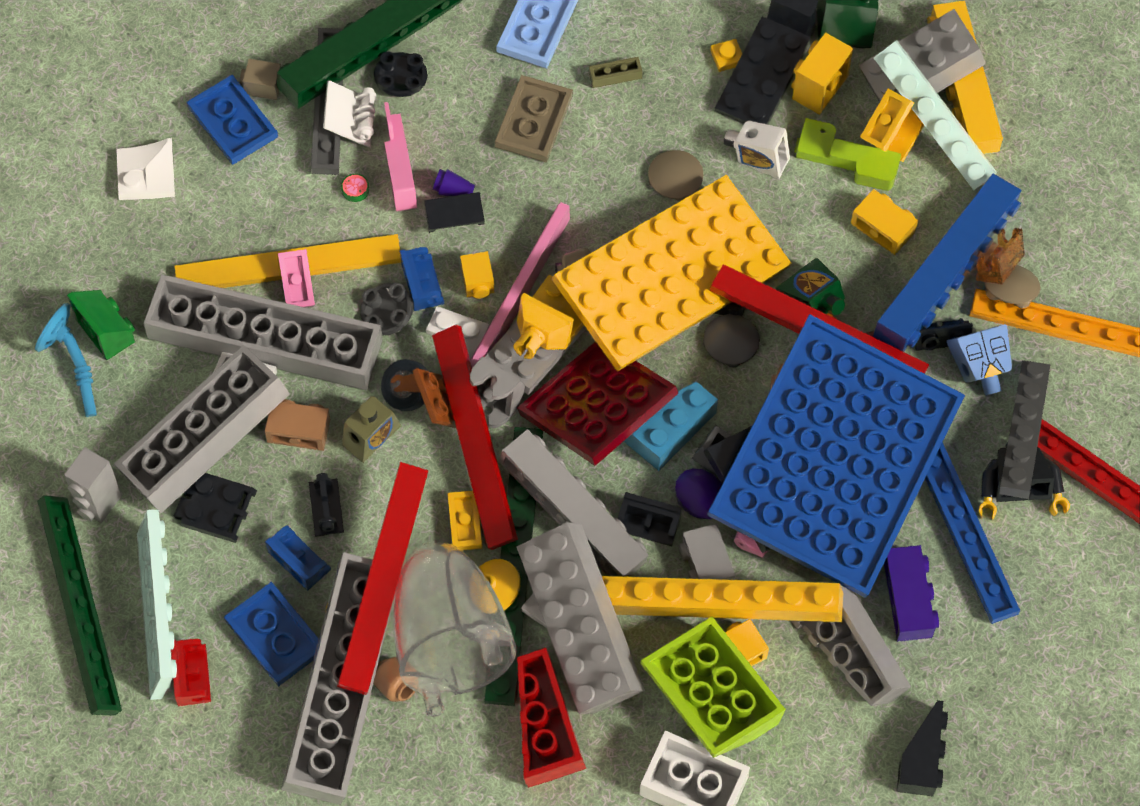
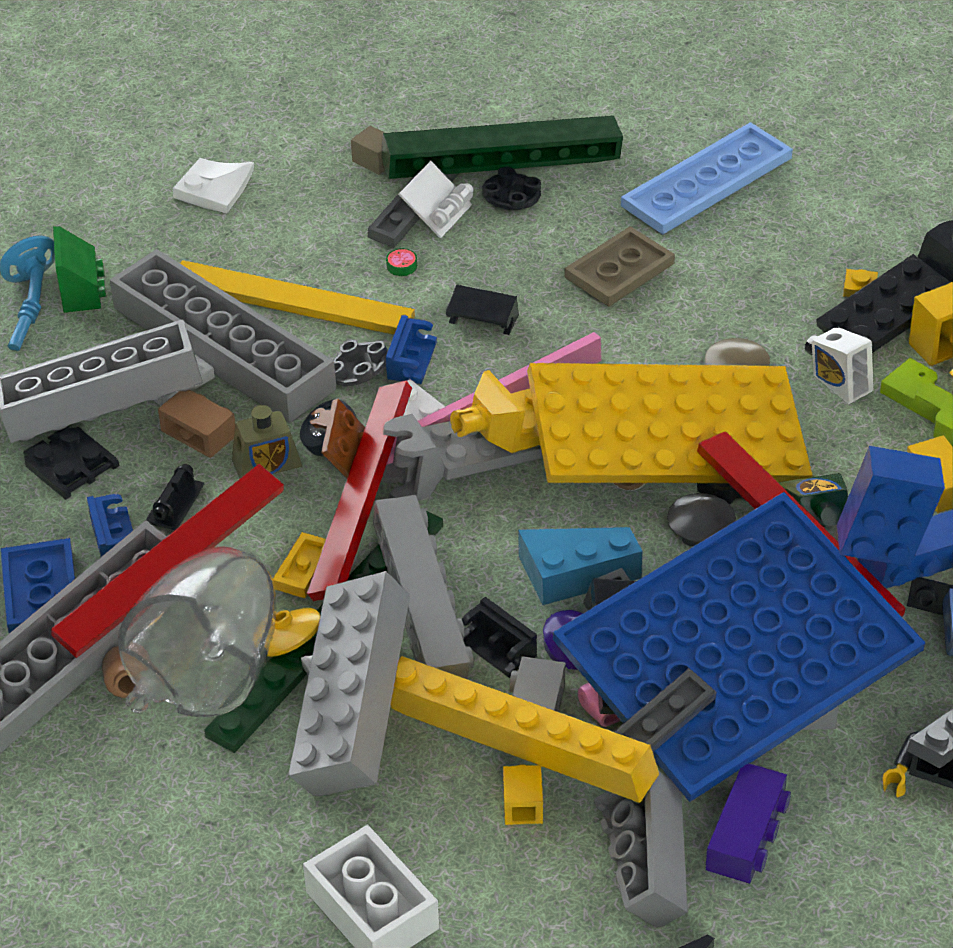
camera: 30 degrees right, 20 degrees down
blue plate [187,75,278,165] -> none
bright pink plate [278,249,315,307] -> none
bright pink piece [384,102,417,212] -> none
dark purple cone [432,169,475,197] -> none
yellow brick [460,251,495,299] -> none
dark red plate [517,341,679,466] -> none
red wedge [517,648,586,788] -> none
olive piece [589,57,642,88] -> none
lime slope [640,617,786,758] -> none
blue plate [925,442,1020,624] -> none
none -> dark grey tile [615,668,717,752]
none -> blue brick [837,446,945,567]

